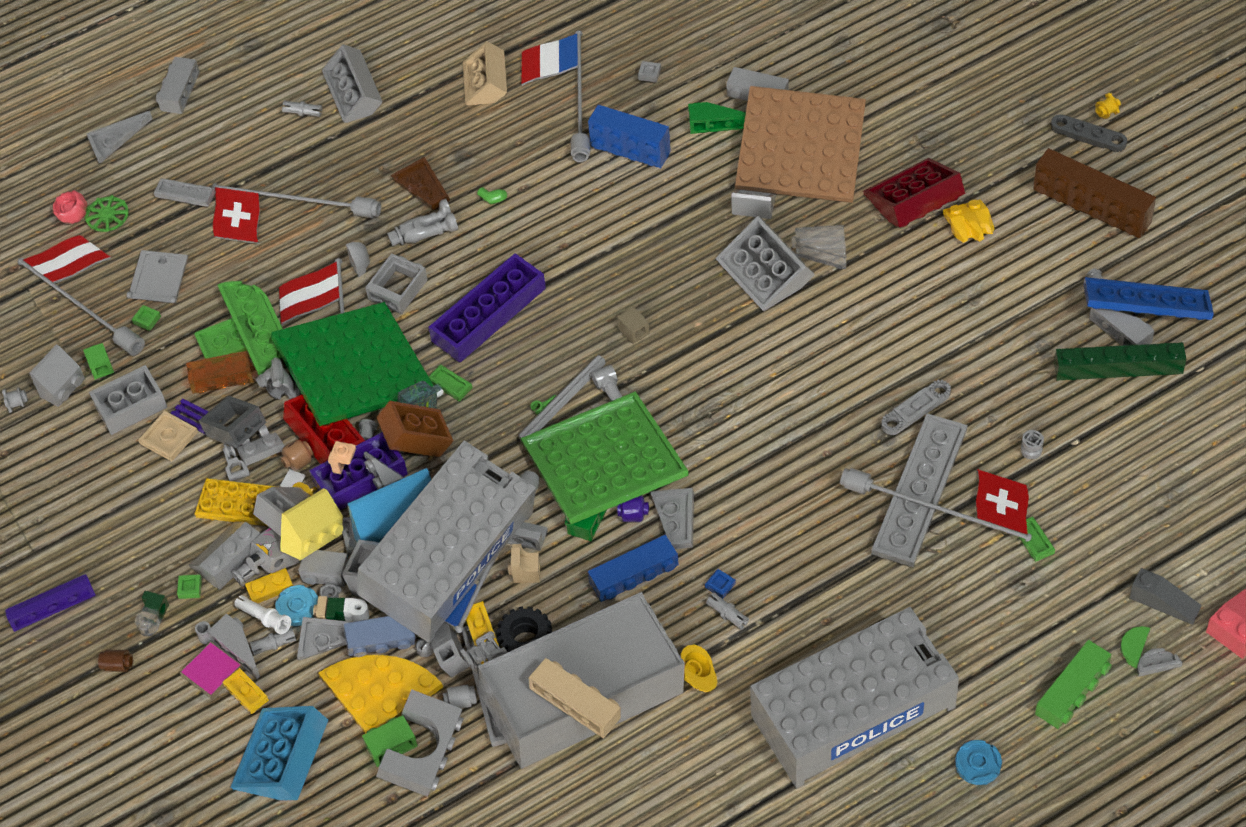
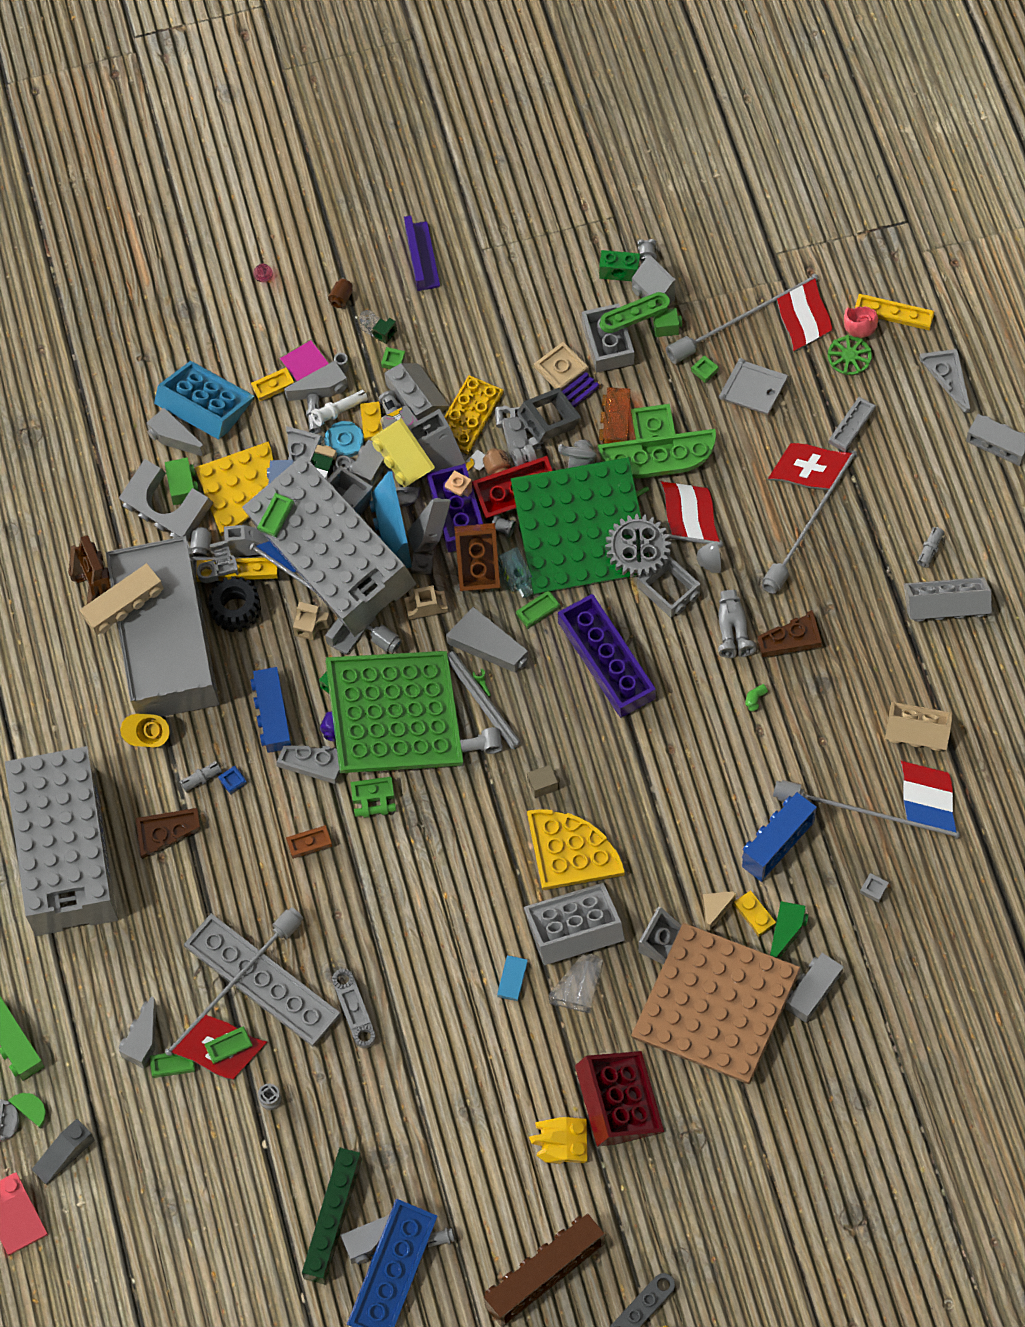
camera: 105 degrees right, 10 degrees up
none -> reddish brown plate [68,535,111,605]
none -> light grey slope [119,996,157,1068]
none -> reddish brown wing [136,808,201,859]
none -> light grey slope [146,408,205,456]
none -> bright green tile [204,1026,253,1064]
none -> clear pink plate [253,264,273,282]
none -> bright green tile [257,493,295,538]
none -> dark orange plate [286,825,332,859]
none -> bright green plate [350,777,396,818]
none -> light grey slope [446,607,528,672]
none -> dark azure tile [497,955,528,1001]
none -> light grey wheel [511,444,537,466]
none -> yellow plate [527,810,625,891]
none -> green brick [599,250,640,282]
none -> bright green plate [599,292,670,333]
none -> light grey gear [605,514,671,578]
none -> tan slope [702,891,736,932]
none -> yellow plate [733,890,776,937]
none -> yellow tile [855,294,935,331]

